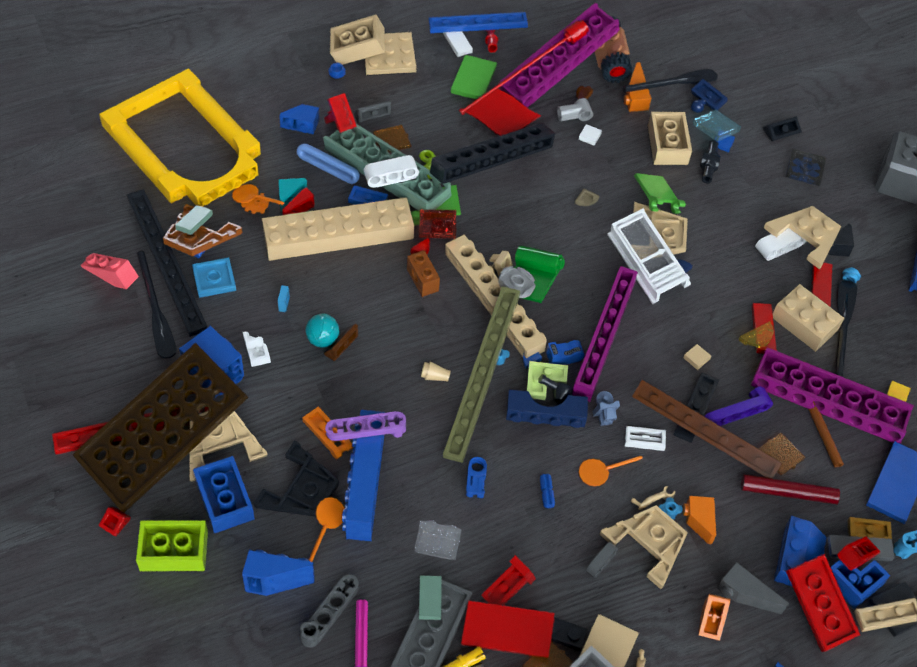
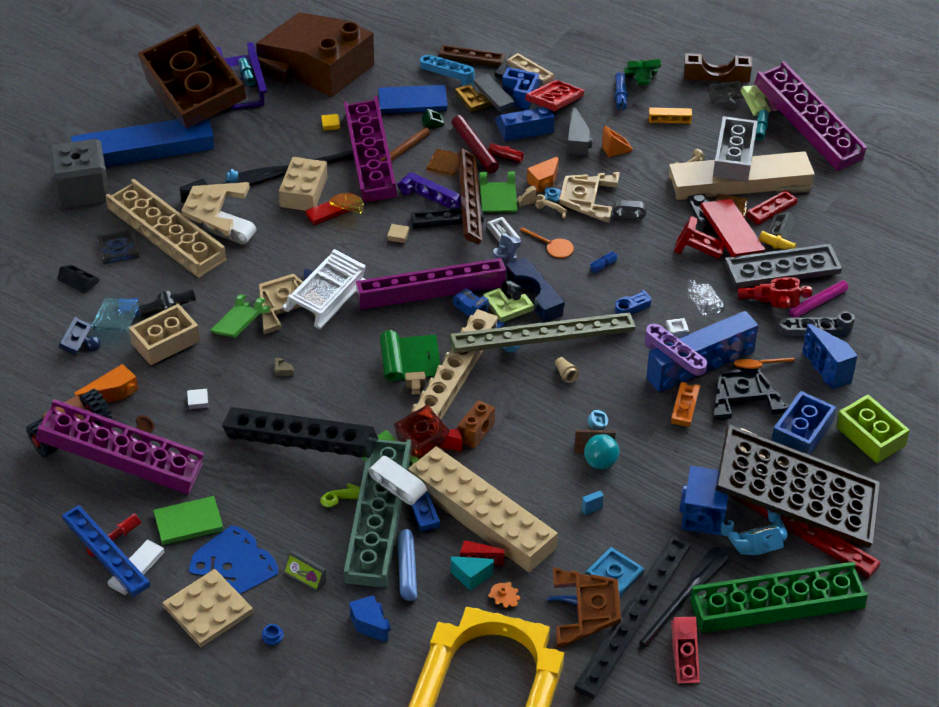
camera: 120 degrees left, 10 degrees down
red slope [98,507,131,536] -> none
tile [175,205,213,235] -> none
orange piece [232,184,284,205] -> none
white slope [243,332,271,367] -> none
red bracket [324,93,357,133] -> none
tan brick [330,14,385,65] -> none
clear orange piece [373,125,411,153] -> none
sand green tile [419,576,442,620] -> none
red flag [459,20,589,136] -> none
light grey tile [498,266,535,298] -> none
light grey piece [557,98,593,121] -> none
black piece [622,69,718,93] -> none
red tile [811,263,832,307] -> none
red slope [837,536,880,570] -> none
none -> tan tile [106,179,227,278]
none -> blue piece [189,526,278,594]
none -> dark green slope [422,109,445,128]
none -> bright green flag [479,172,517,213]
none -> red pin [488,143,524,163]
none -> tan tile [517,186,536,207]
none -> medium azure tile [587,410,608,430]
none -> white tile [666,318,689,337]
none -> green tile [690,562,868,633]
none -> dark azure torso [721,510,788,555]
none -> red piece [738,277,812,308]

